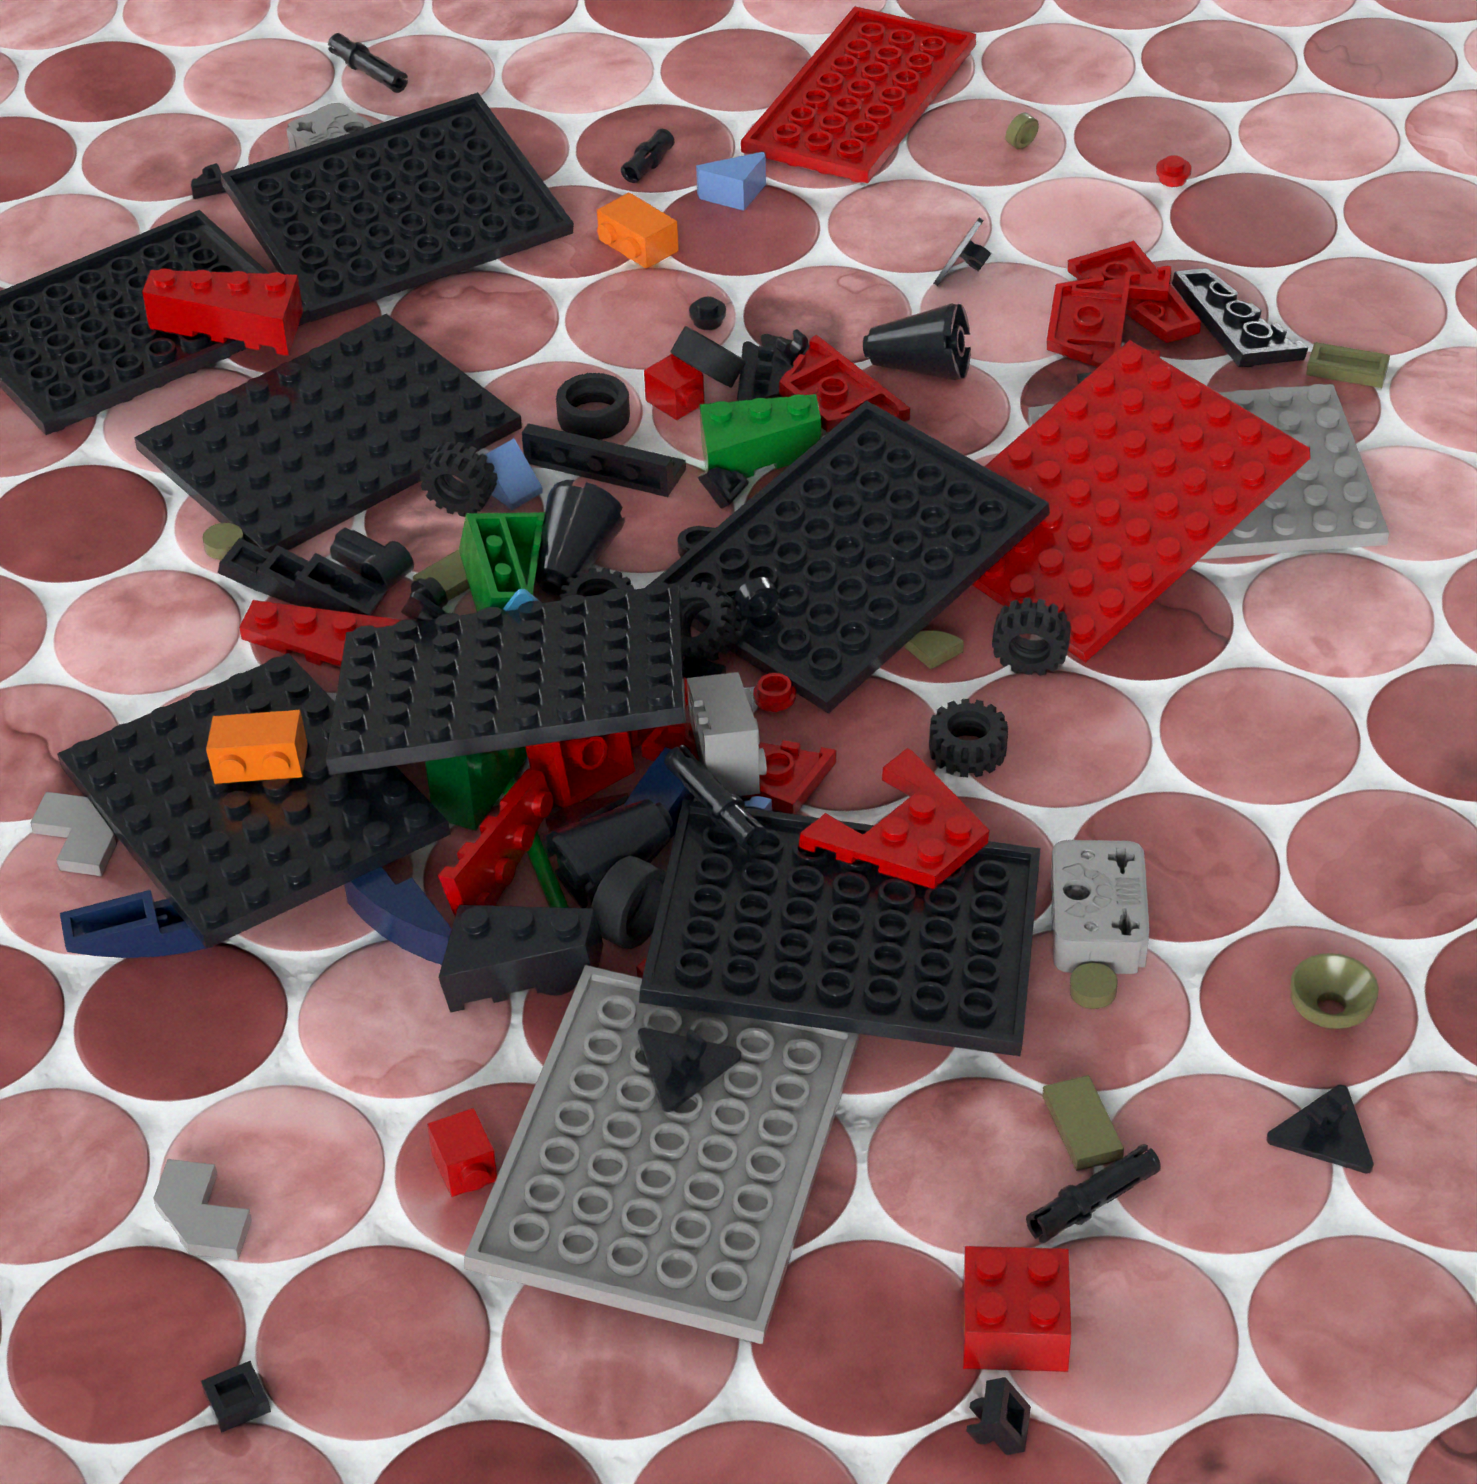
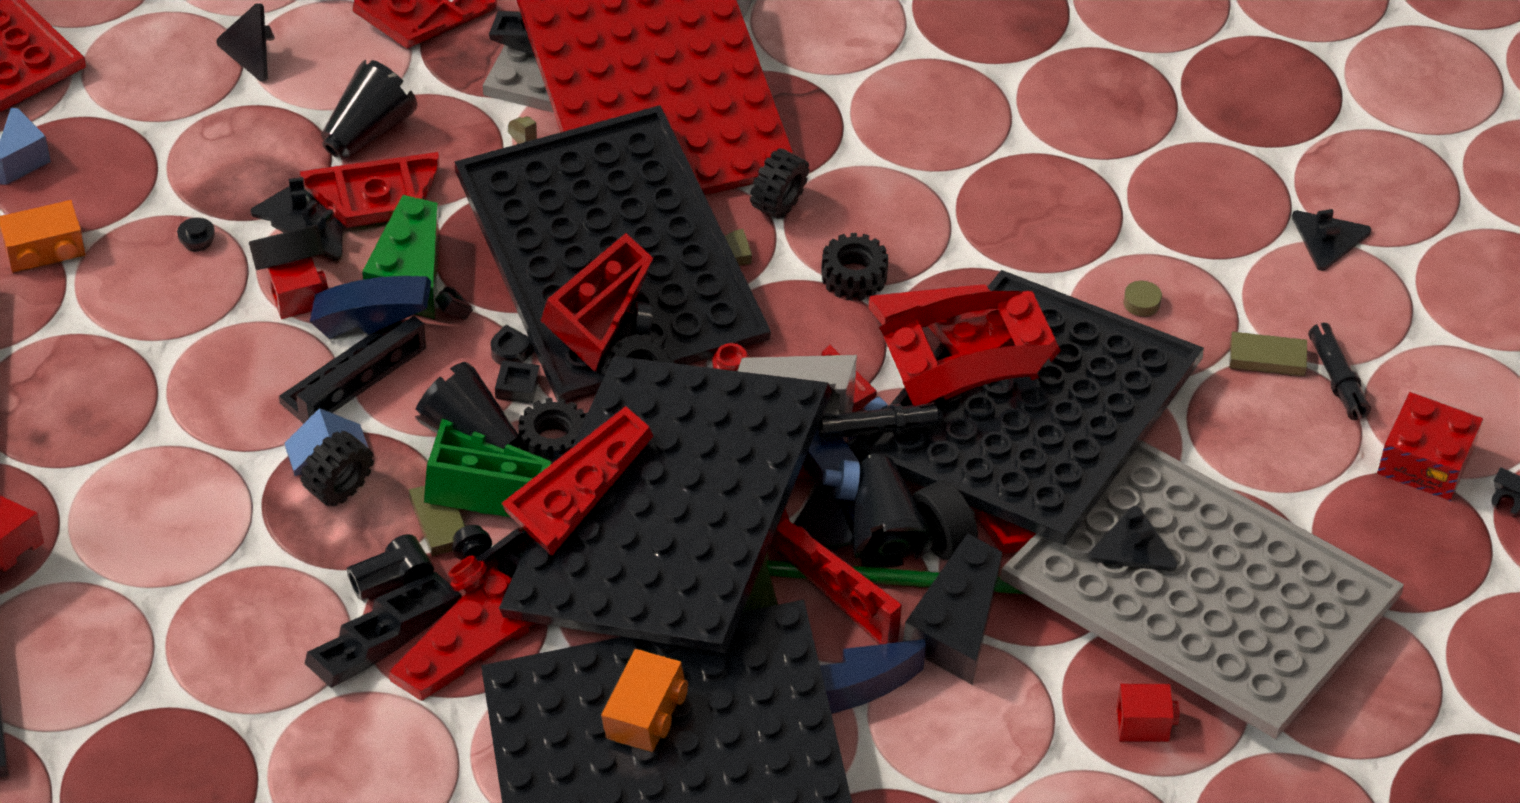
camera: 70 degrees left, 5 degrees up
black plate [134,313,522,553] -> none
olive tile [202,523,244,560] -> none
black tyre [556,373,630,440] -> none
light grey axle [1050,840,1150,974] -> none
olive piece [1290,953,1379,1029] -> none
none -> dark blue slope [310,276,431,339]
none -> red plate [448,556,487,592]
none -> black tile [495,360,540,404]
none -> red wing [502,406,653,556]
none -> olive tile [508,116,537,144]
none -> red wedge [541,233,653,371]
none -> medium blue tile [822,459,860,501]
none -> red wedge [879,291,1061,406]

